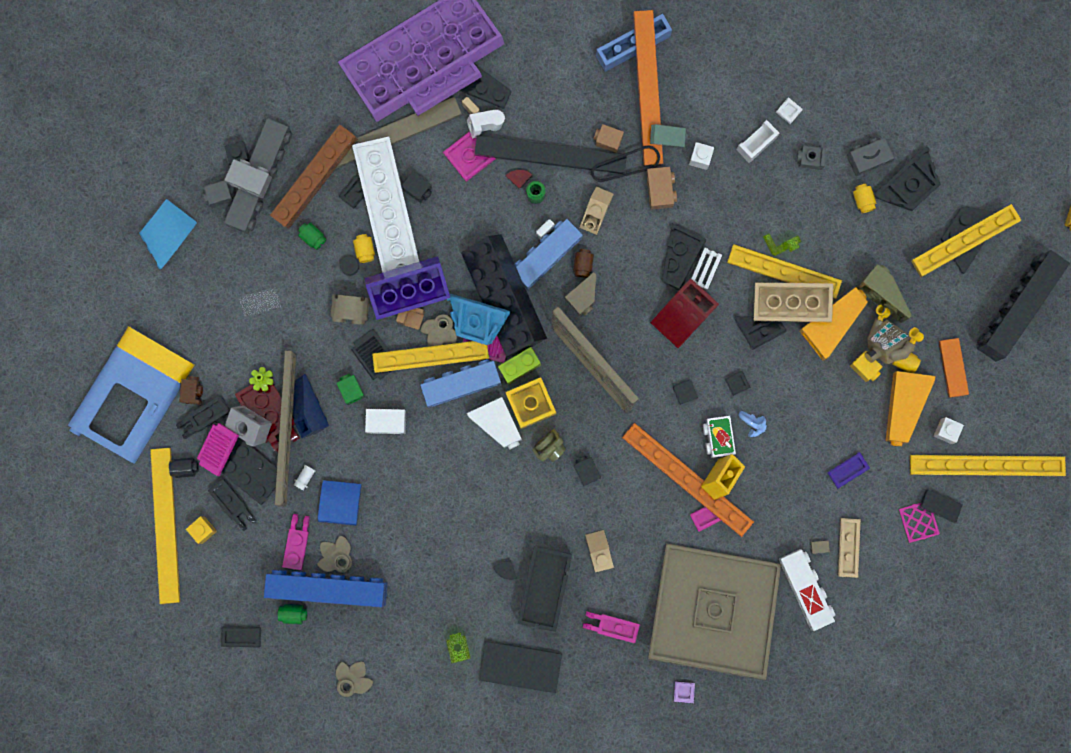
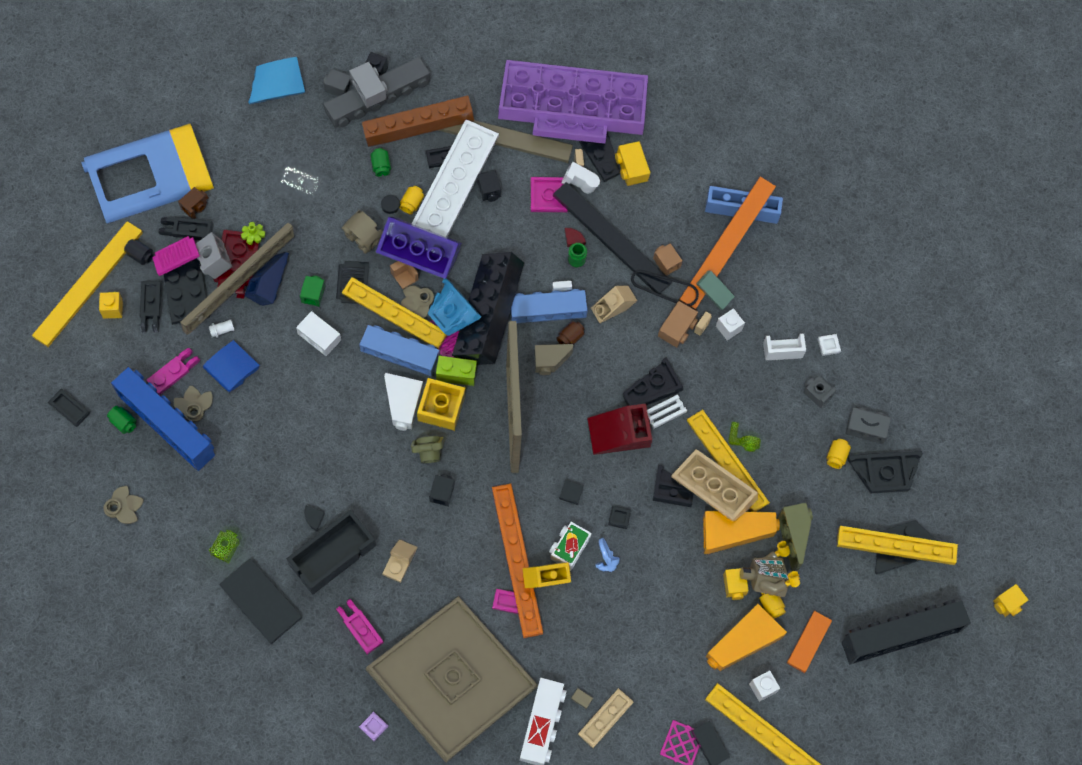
camera: 30 degrees right, 15 degrees down
dark purple tile [827,452,870,489] -> none
none -> yellow brick [615,141,650,186]
none -> tan tile [694,312,712,336]

